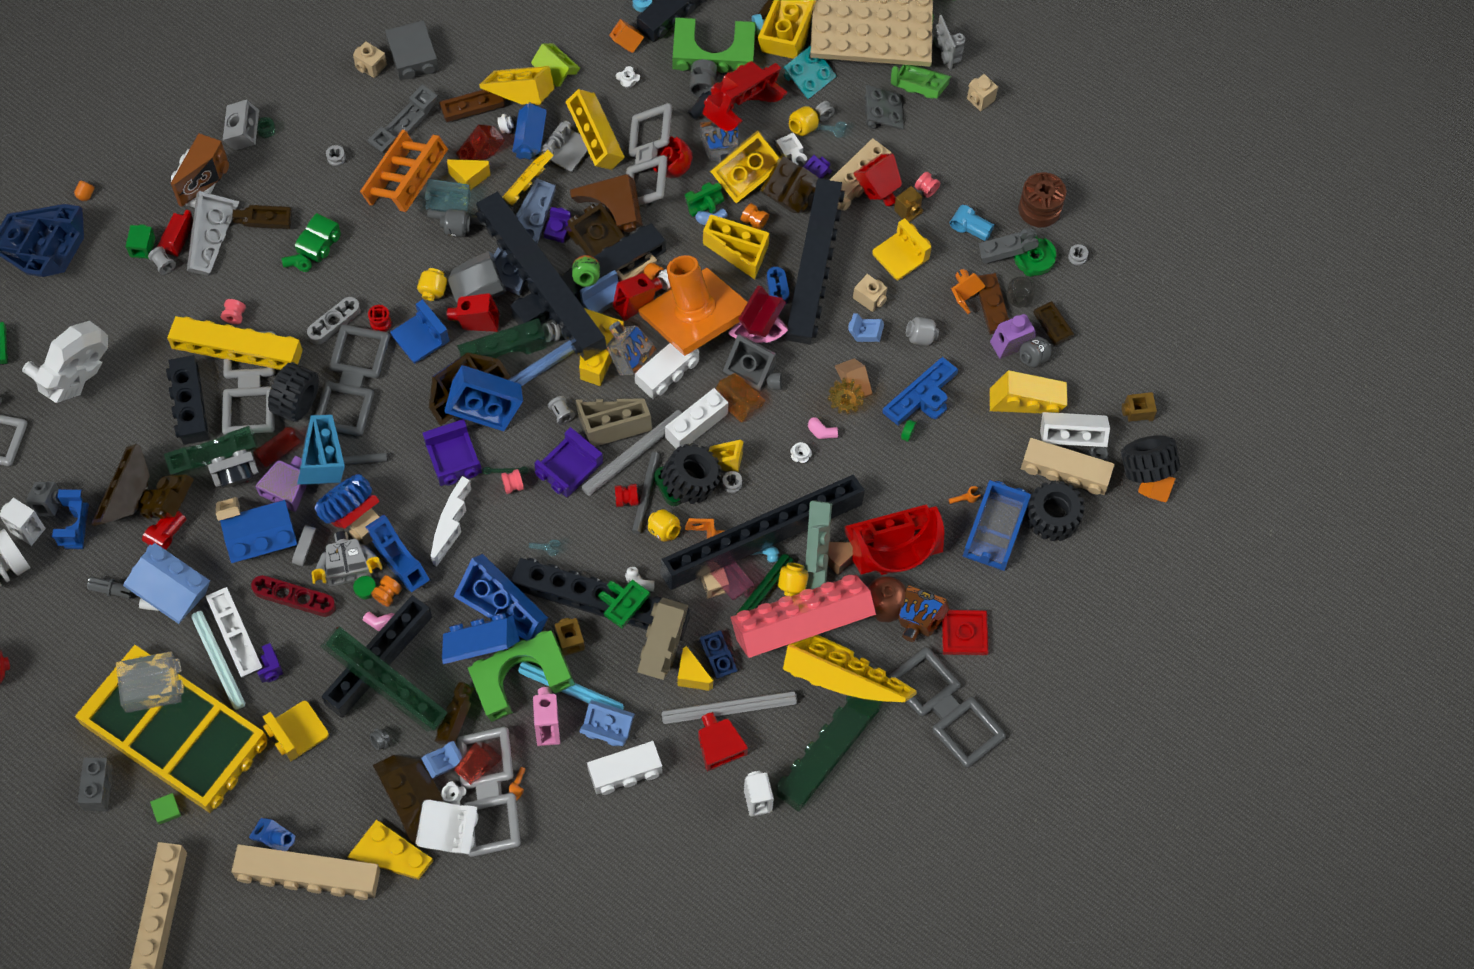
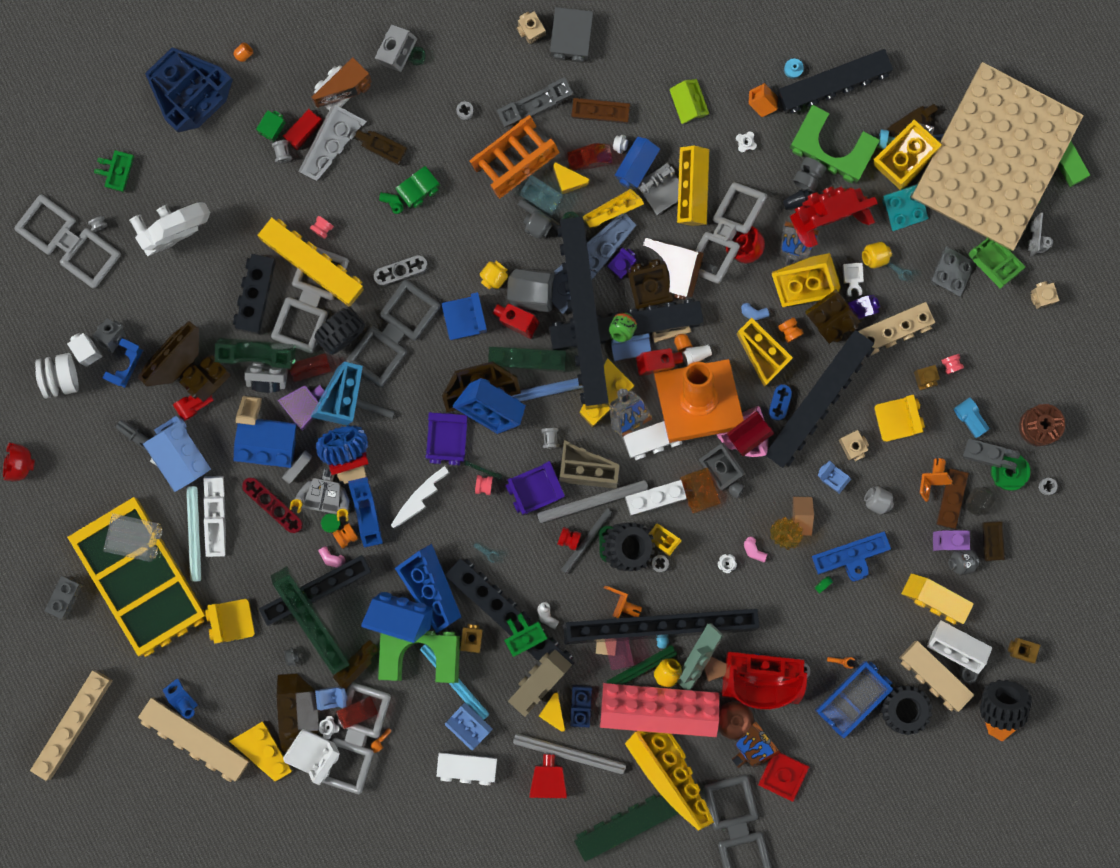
camera: 25 degrees right, 20 degrees up
bright green tile [150,793,181,825] -> none
dark purple bracket [257,643,284,683] -> none
red wheel [368,305,391,332] -> none
yellow slope [479,66,554,106] -> none
bright pink torso [533,687,560,746] -> none
light grey bush [542,322,560,342] -> none
yellow head [648,509,681,542] -> none
green hips [685,182,724,217] -> none
white brick [744,771,774,816] -> none
light grey bush [815,101,835,121] -> none
red torso [853,154,902,206] -> none

